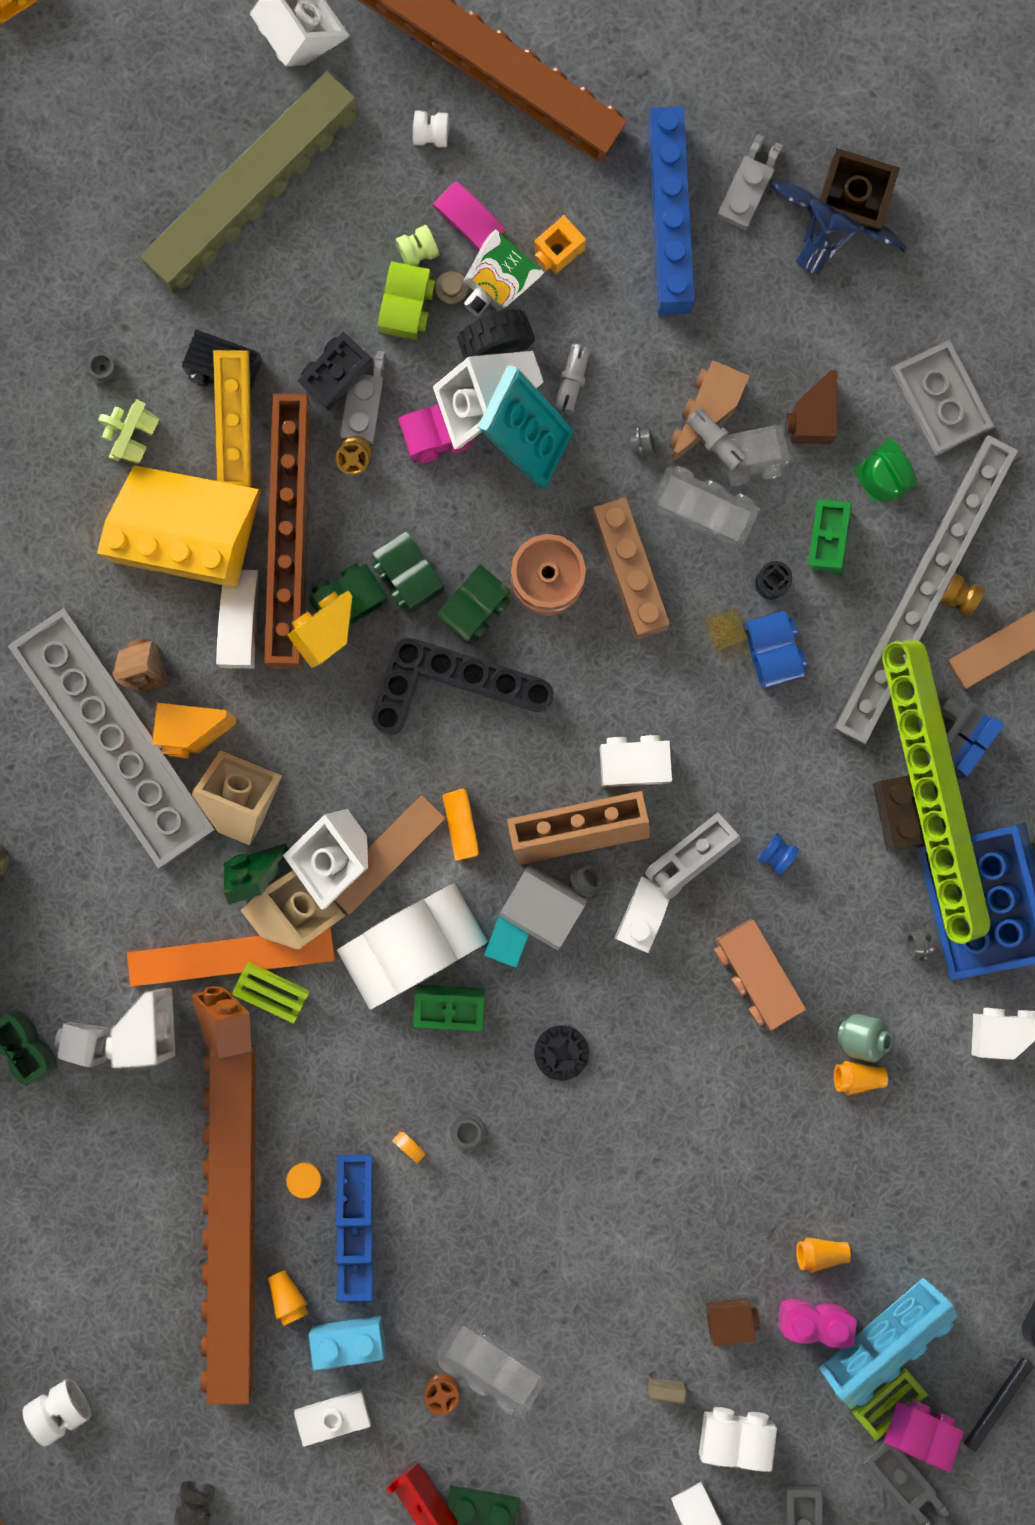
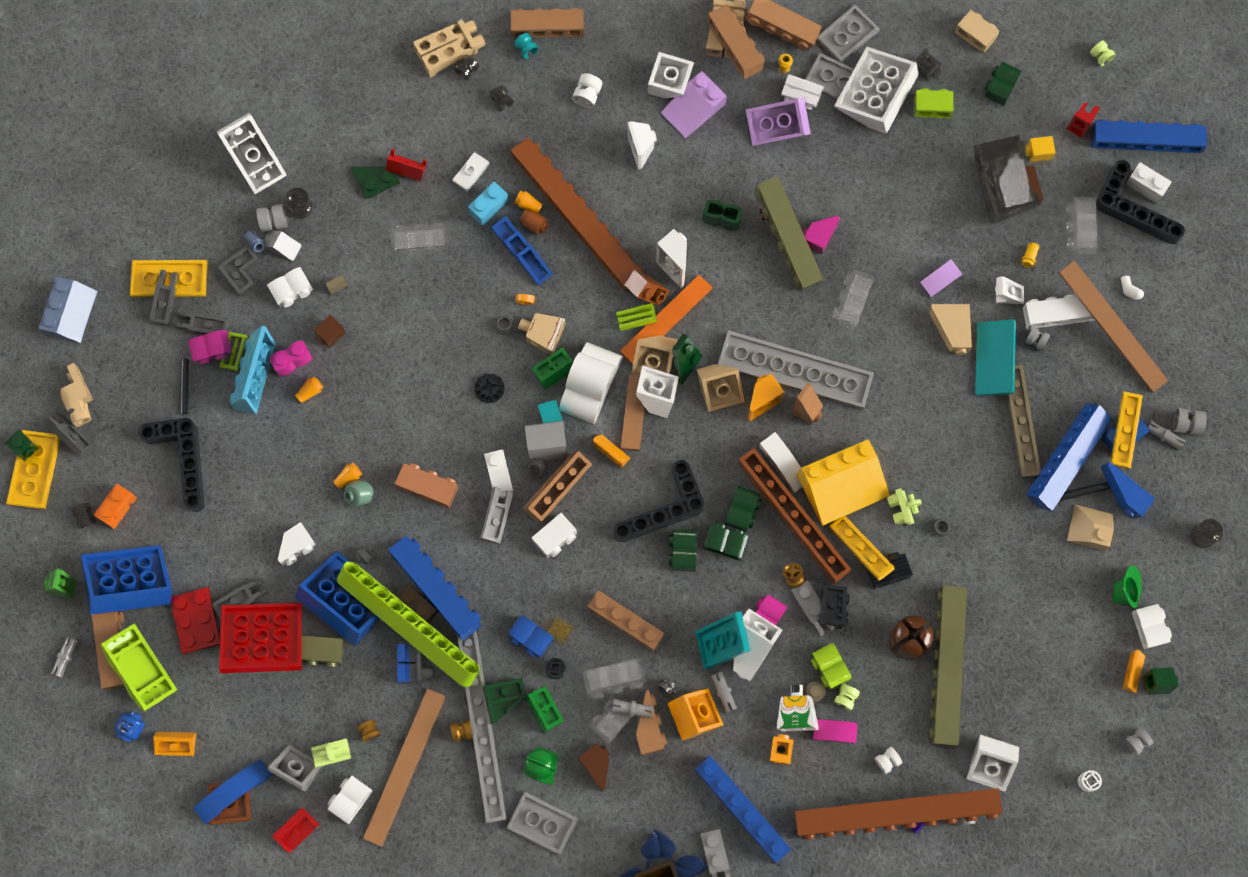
camera: 145 degrees right, 10 degrees down
light grey slope [55,1022,111,1068] -> none
light orange tile [286,1162,322,1198] -> none
yellow slope [287,591,352,668] -> none
dark orange wheel [424,1373,460,1416] -> none
black tyre [457,309,535,360] -> none
nougat wheel [511,534,586,616] -> none
blue wheel [757,833,799,876] -> none
none -> blue brick [388,535,481,641]
none -> dark green wing [482,678,526,725]
none -> tan torso [518,313,566,355]
none -> dark orange brick [519,210,548,235]
none -> white slope [628,122,657,170]
none -> light orange slope [667,688,723,741]
none -> reddish brown cylinder [889,616,933,660]

